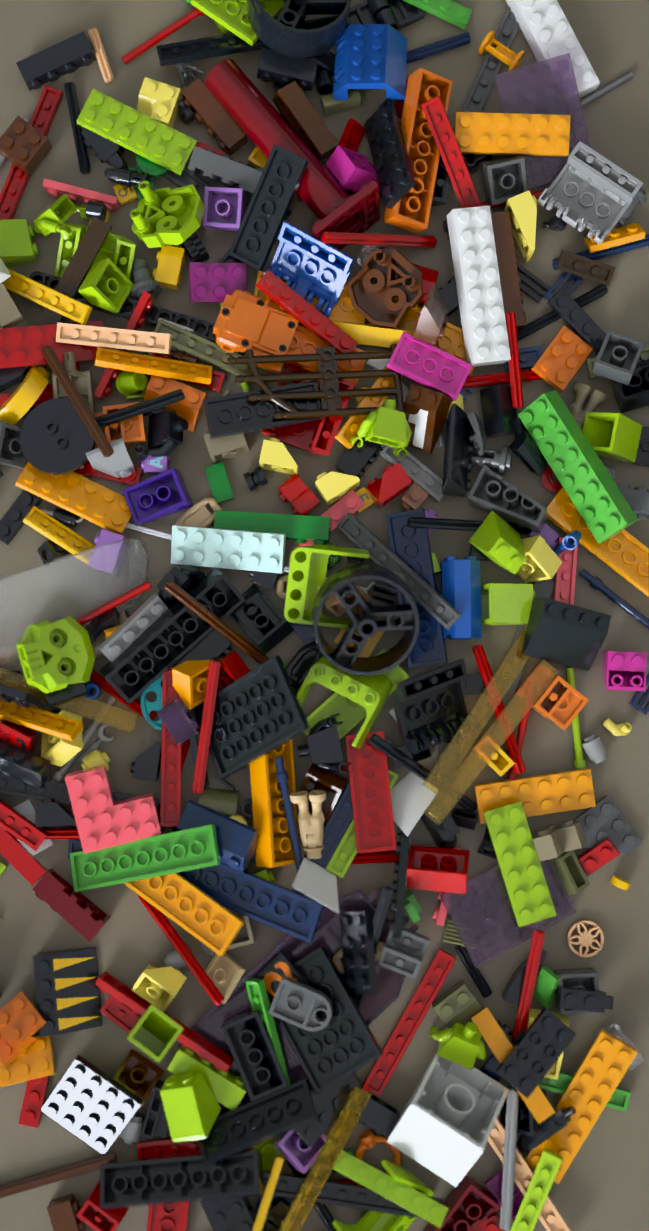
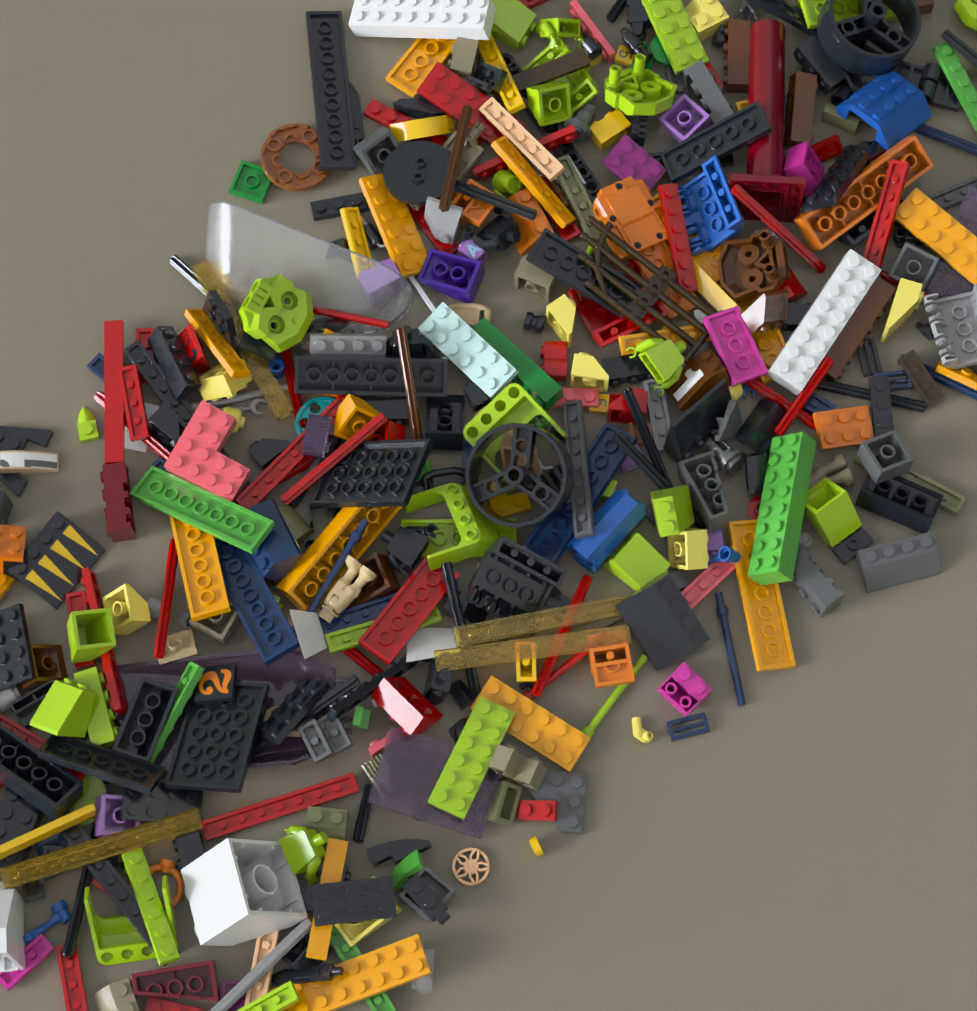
camera: 40 degrees right, 15 degrees down
green tile [205,462,235,504] -> none
dark grey plate [268,975,333,1031] -> none
red axle [511,929,545,1046] -> none
light grey brick [582,734,608,764] -> none
none -> black bracket [465,61,508,93]
none -> black axle [622,387,672,484]

